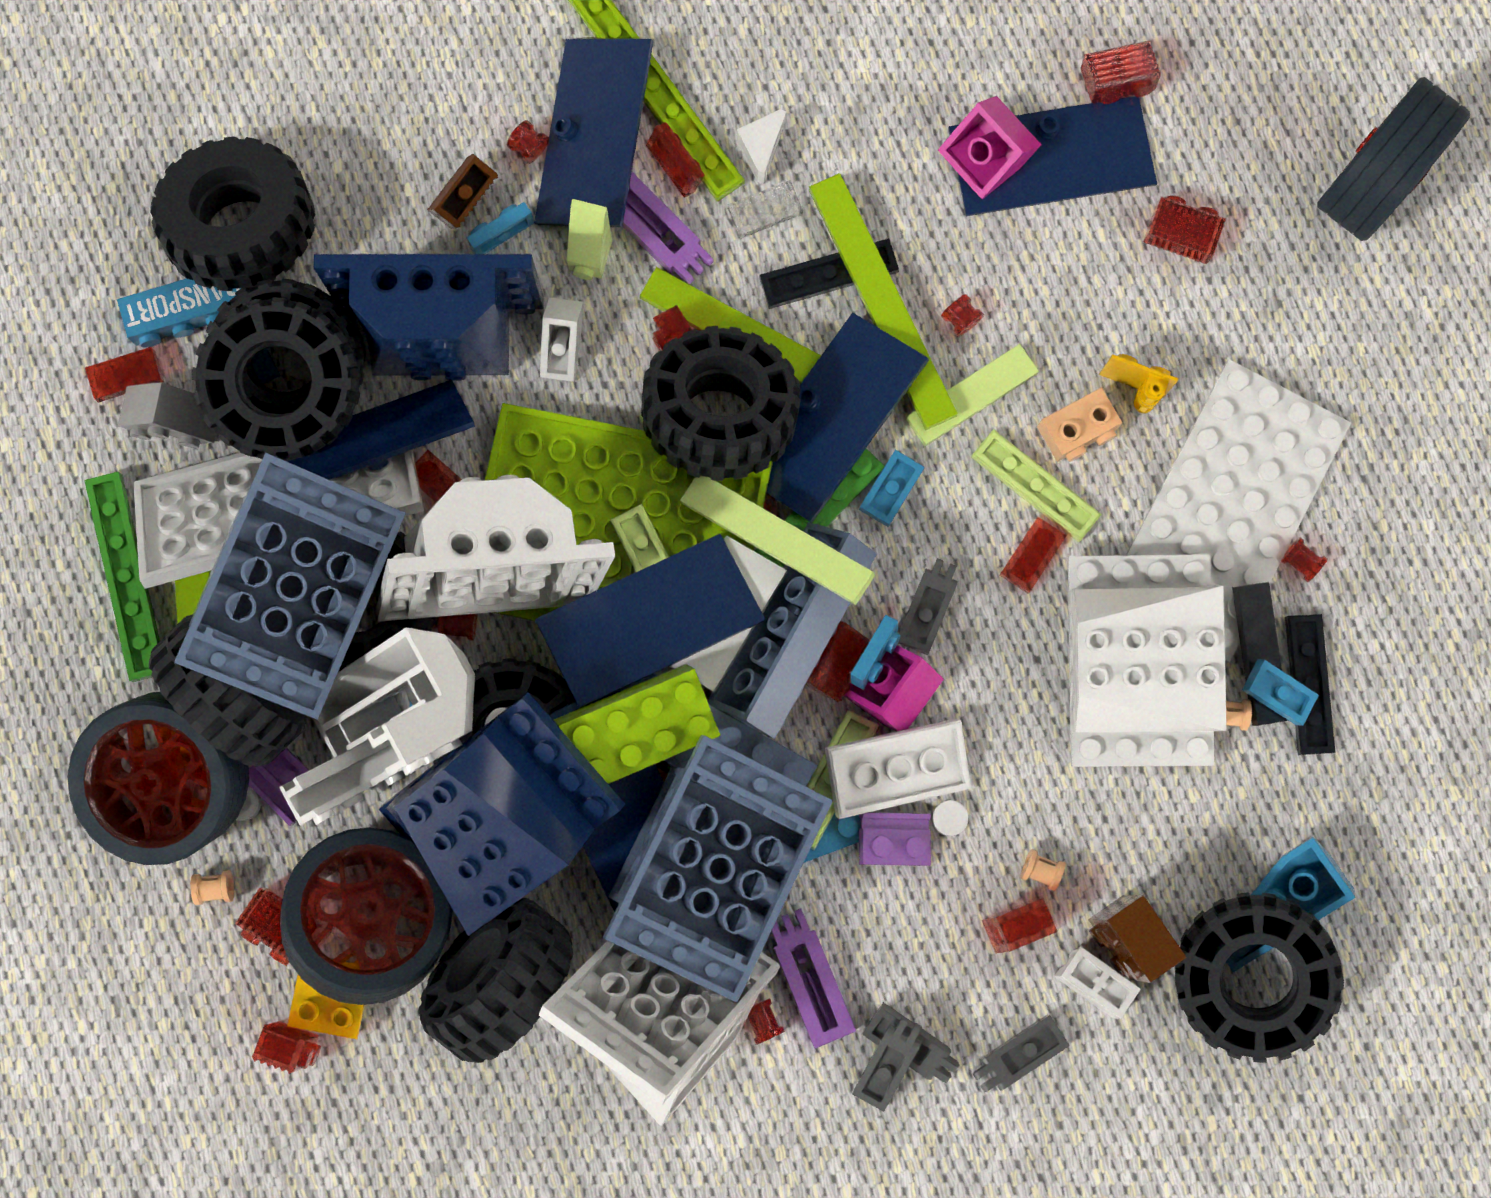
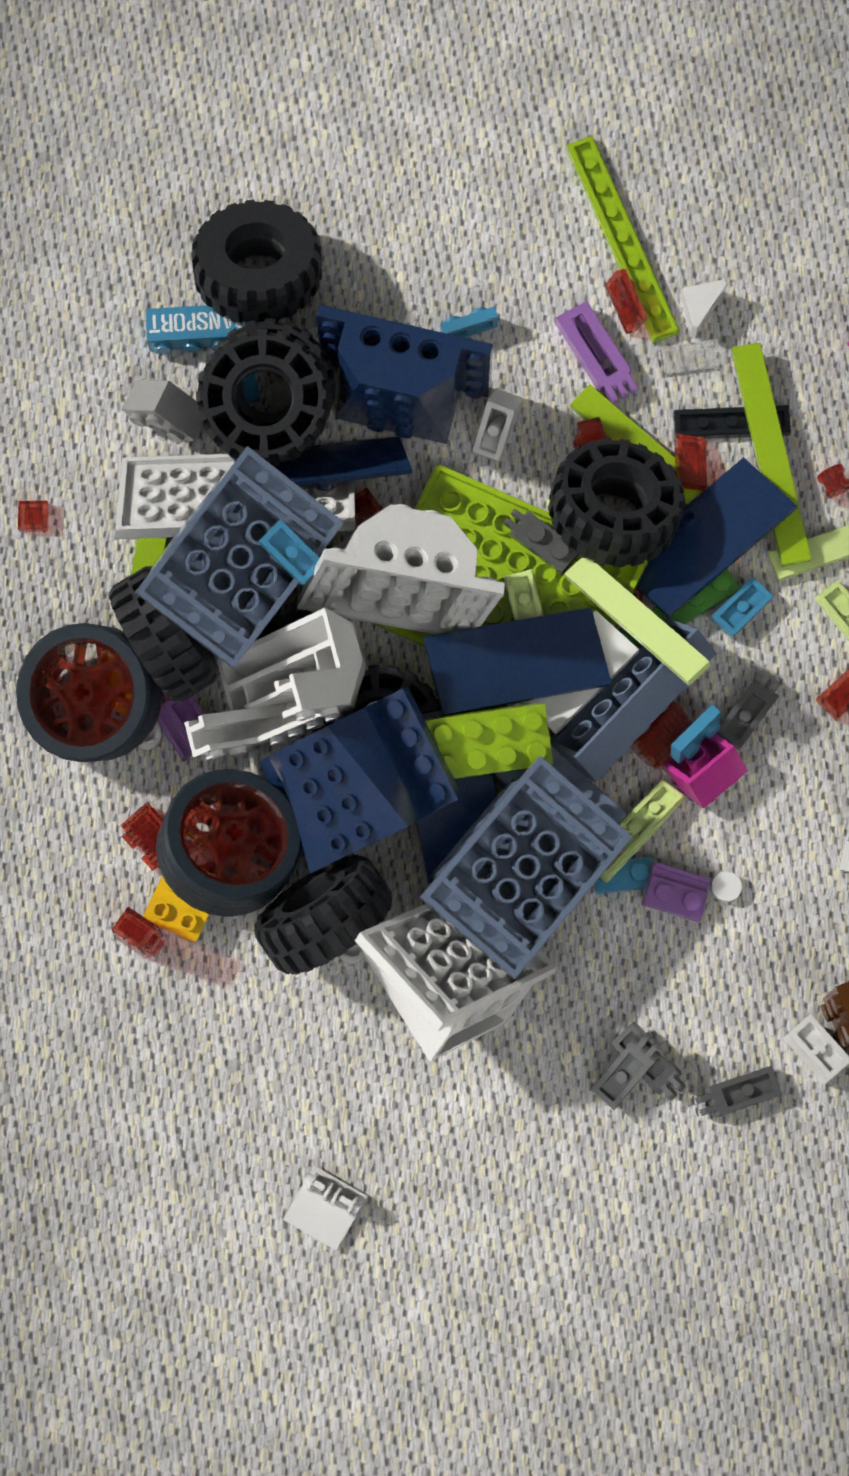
camera: 20 degrees right, 5 degrees down
bright green plate [84,472,160,682] -> none
clear red plate [85,347,164,403] -> none
light nougat bush [190,870,235,905] -> none
reddish brown brick [427,154,498,229] -> none
clear red bush [438,613,478,641] -> none
clear red wheel [506,120,549,164] -> none
dark blue piece [534,39,653,227] -> none
yellowish green slope [567,199,612,280] -> none
clear red bush [748,998,785,1045] -> none
medium lavender hinge [772,908,856,1049] -> none
white tile [825,718,972,819] -> none
clear red torso [981,895,1058,954] -> none
light nougat bush [1020,849,1066,891] -> none
none -> clear red tile [18,501,49,532]
none -> dark azure plate [258,519,320,585]
none -> dark grey hinge [503,509,578,575]
none -> clear red tile [674,434,708,491]

